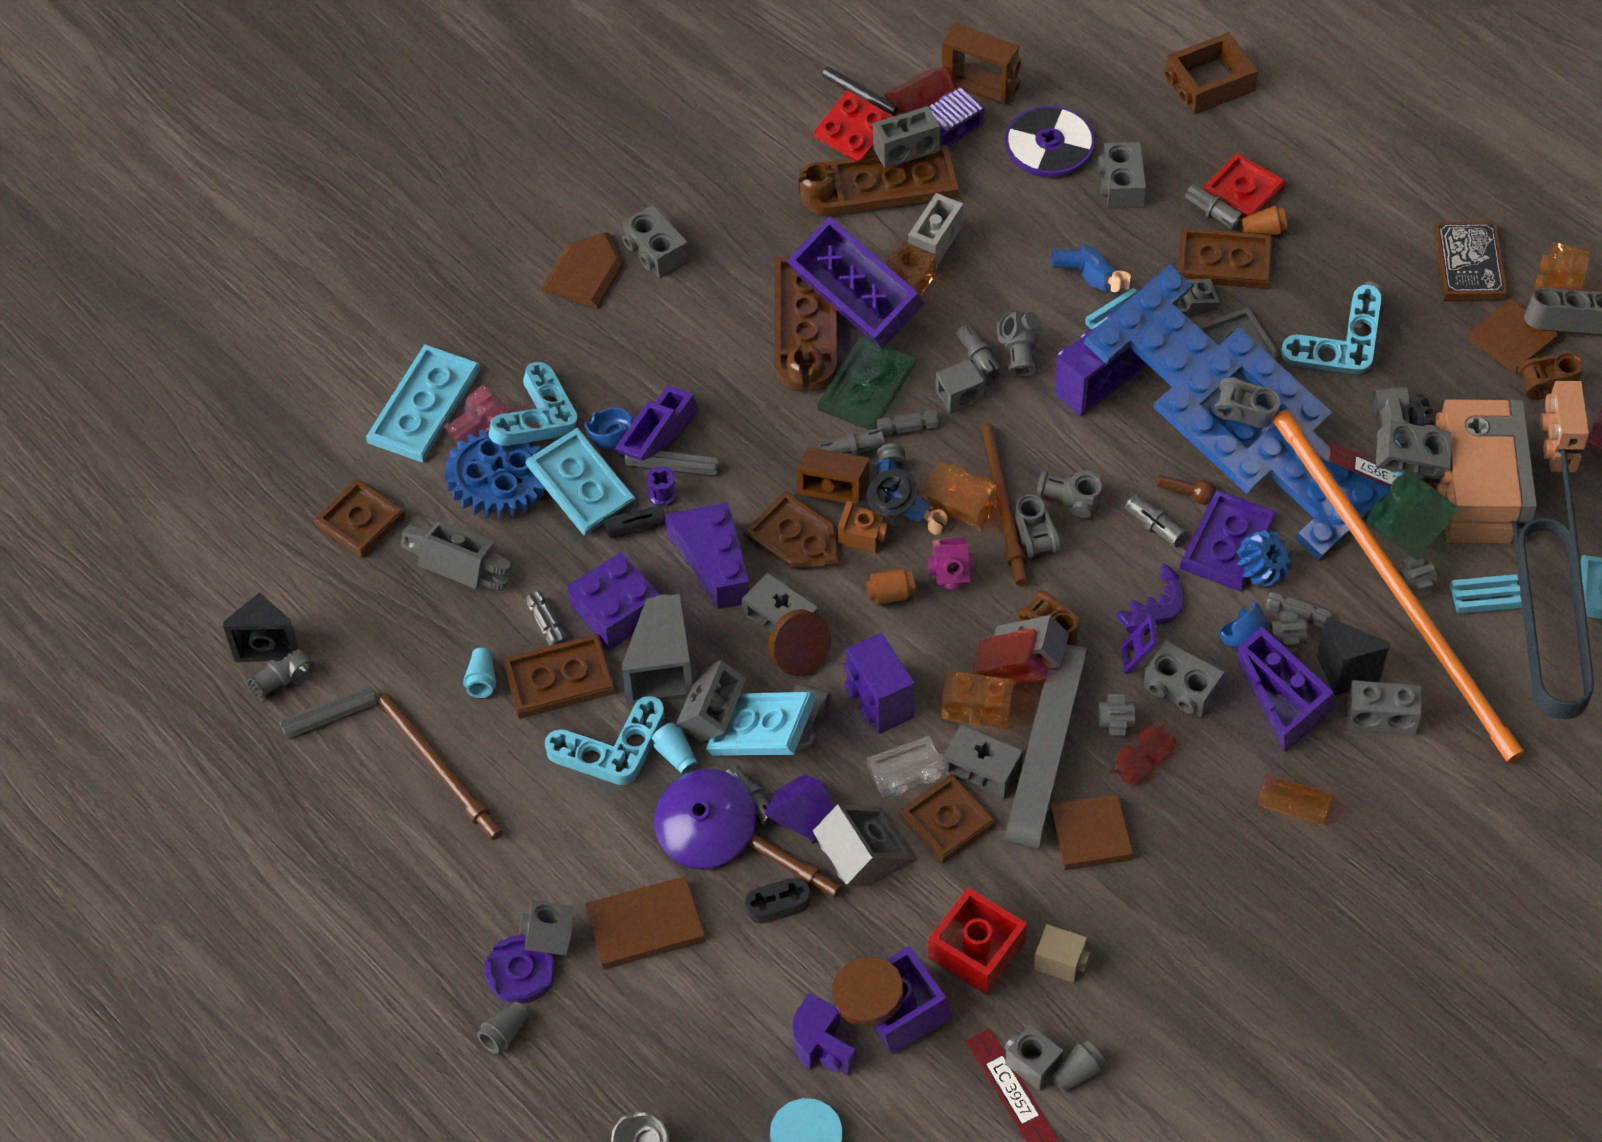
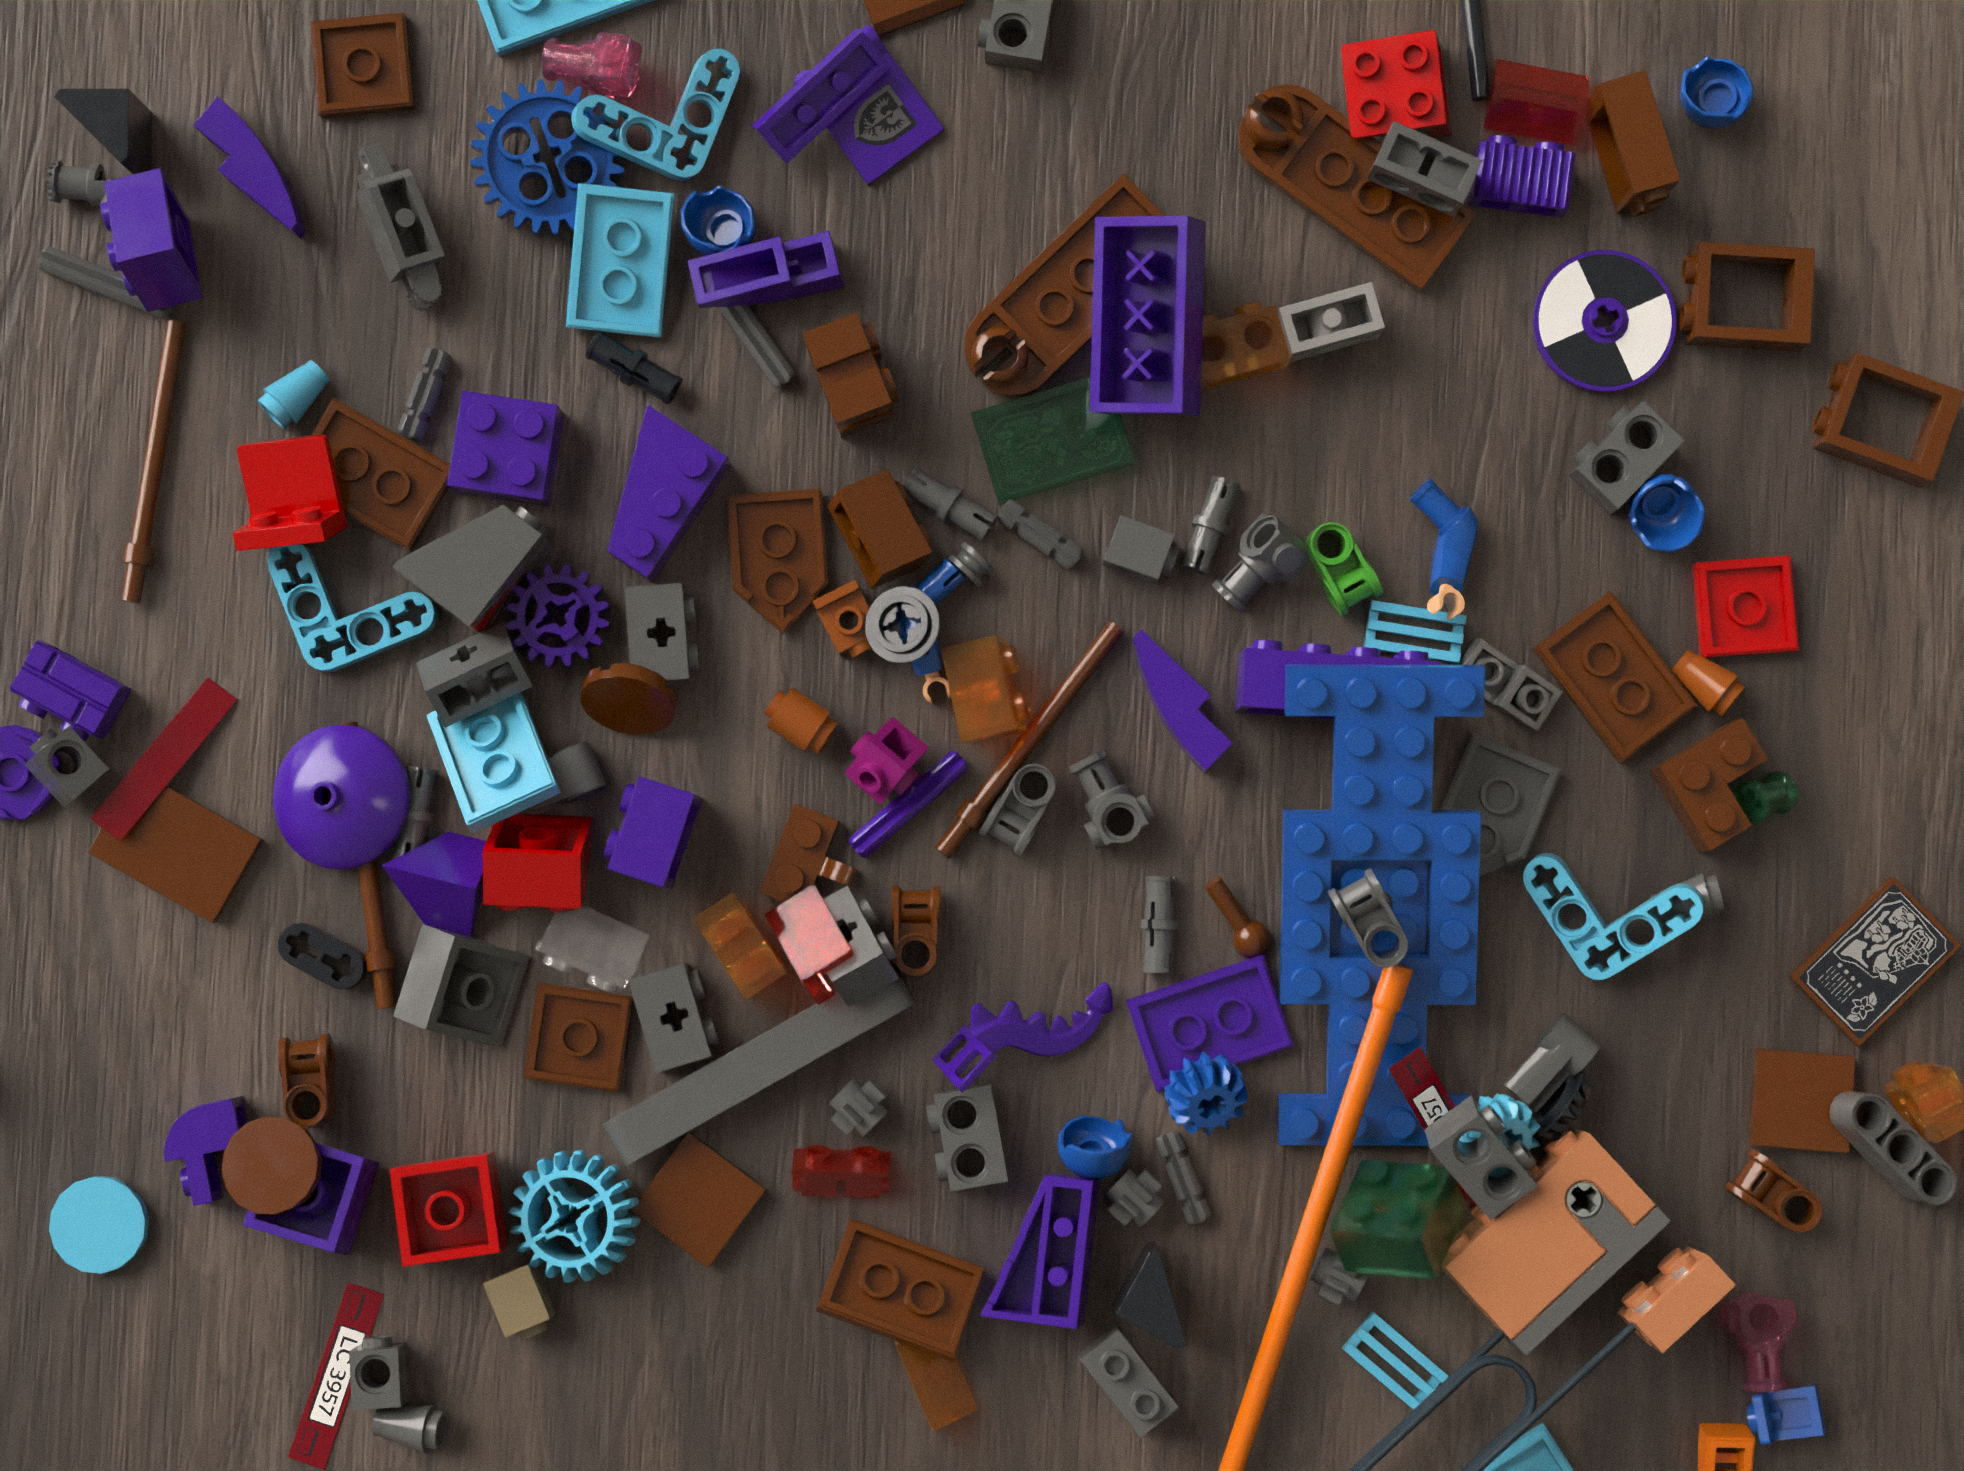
camera: 45 degrees right, 30 degrees up
dark purple bush [647,466,677,507] -> none
medium azure cone [652,723,698,774] -> none
dark grey axle [1185,185,1243,230] -> none
none -> dark purple brick [9,640,132,741]
none -> dark red sticker [90,677,237,841]
none -> dark purple brick [100,168,203,312]
none -> dark purple slope [193,96,306,239]
none -> red bracket [232,434,347,551]
none -> reddish brown piece [278,1033,336,1127]
none -> red slope [482,814,593,913]
none -> dark purple gear [506,564,611,668]
none -> medium azure gear [508,1150,641,1283]
none -> dark purple plate [752,28,891,164]
none -> reddish brown plate [759,803,858,910]
none -> dark purple flag [794,25,944,185]
none -> reddish brown brick [802,312,899,438]
none -> reddish brown tile [816,1218,986,1362]
none -> dark purple axle [849,750,969,858]
none -> dark purple slope [1132,629,1233,773]
none -> bright green piece [1305,522,1384,617]
none -> blue hair [1628,474,1706,553]
none -> reddish brown brick [1649,718,1768,852]
none -> blue hair [1679,57,1754,129]
none -> reddish brown window [1679,241,1815,352]
none -> clear green bush [1734,771,1799,824]

